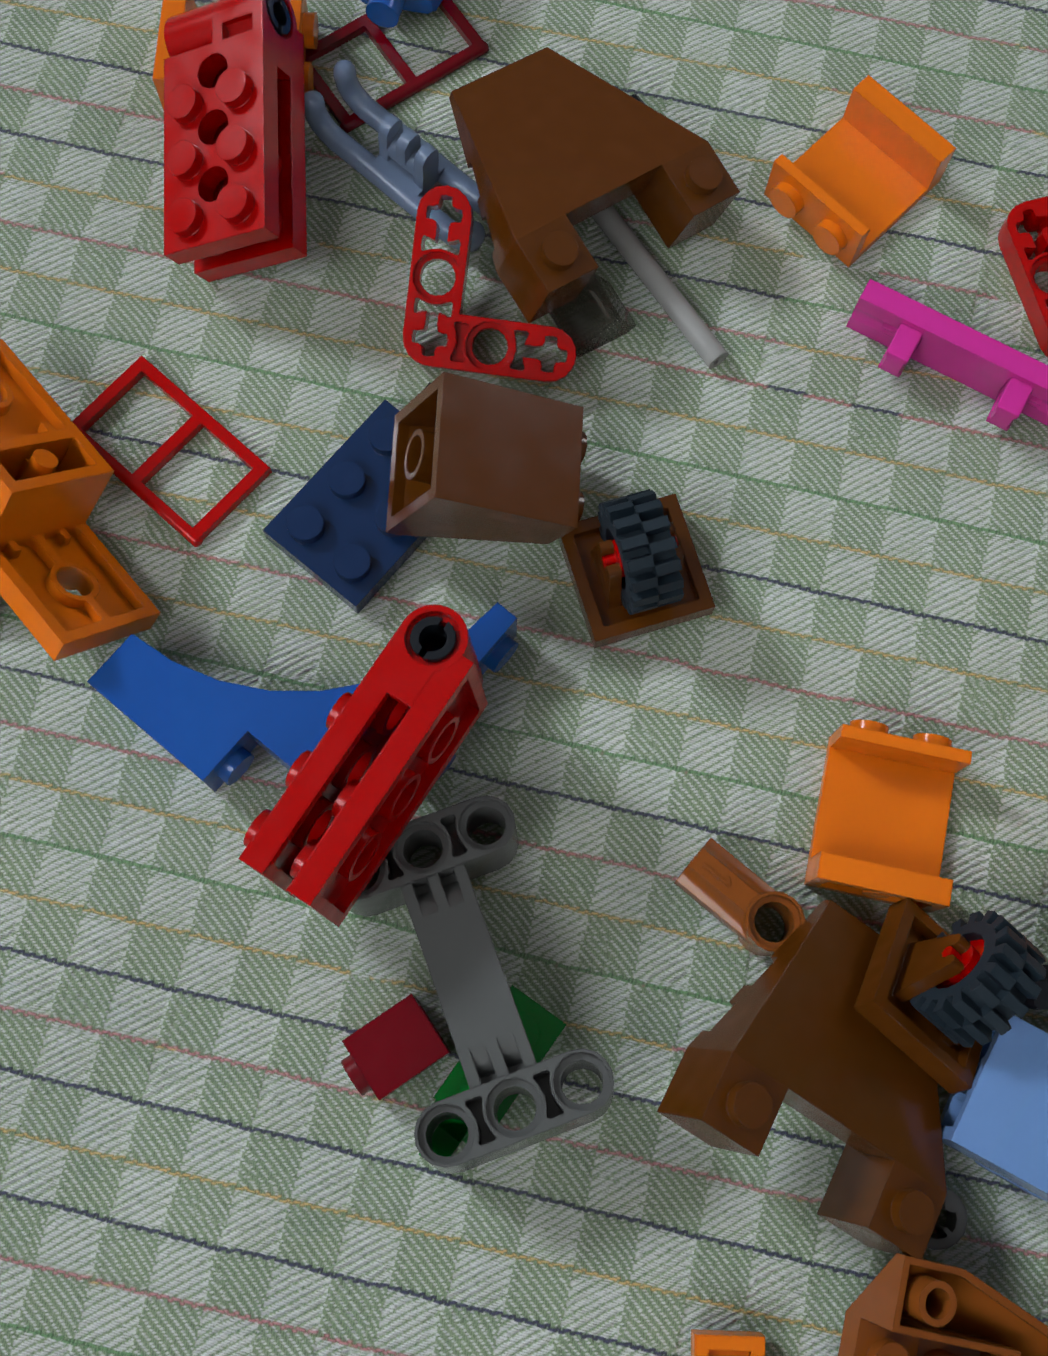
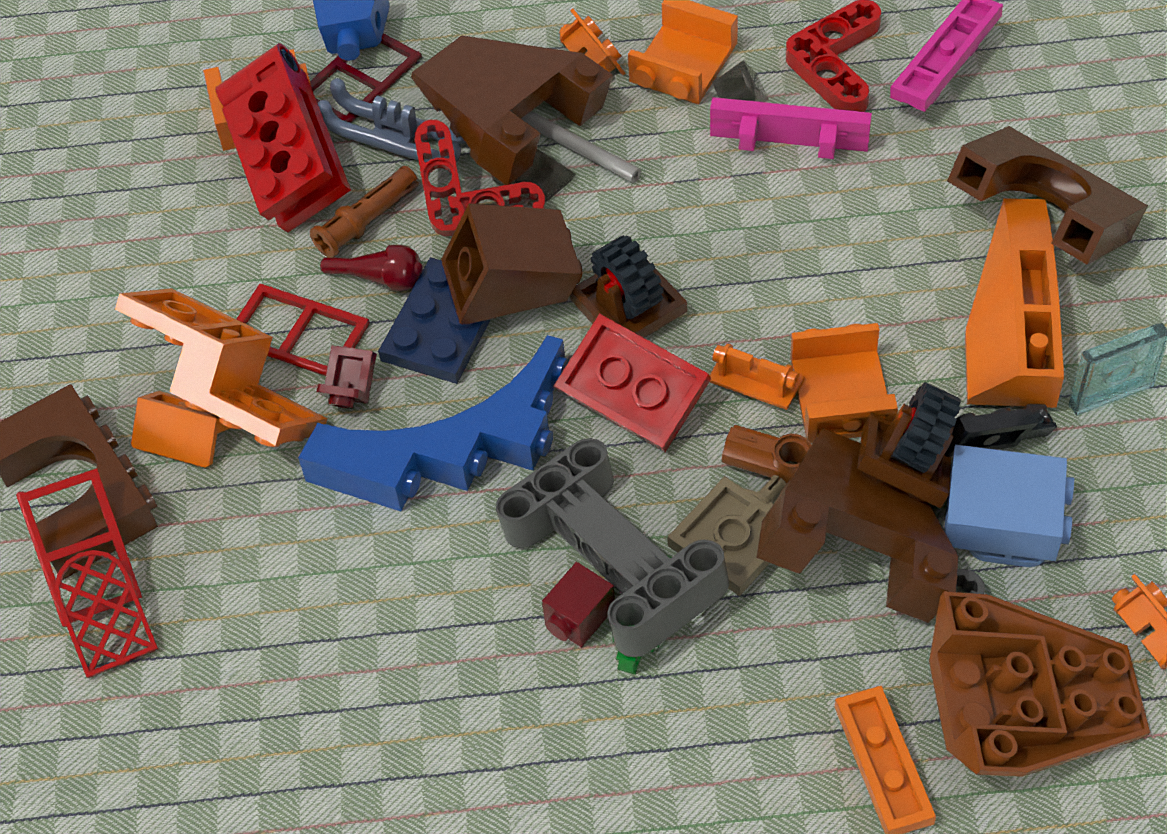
camera: 10 degrees left, 20 degrees down
red hinge [238,605,488,927] -> none
none -> dark orange pin [309,165,419,258]
none -> dark red bracket [316,345,377,409]
none -> dark red piece [320,245,423,292]
none -> red plate [554,313,711,453]
none -> orange hinge [559,8,626,75]
none -> dark tan plate [667,475,786,596]
none -> orange hinge [710,343,805,410]
none -> clear smoke slope [712,60,769,102]

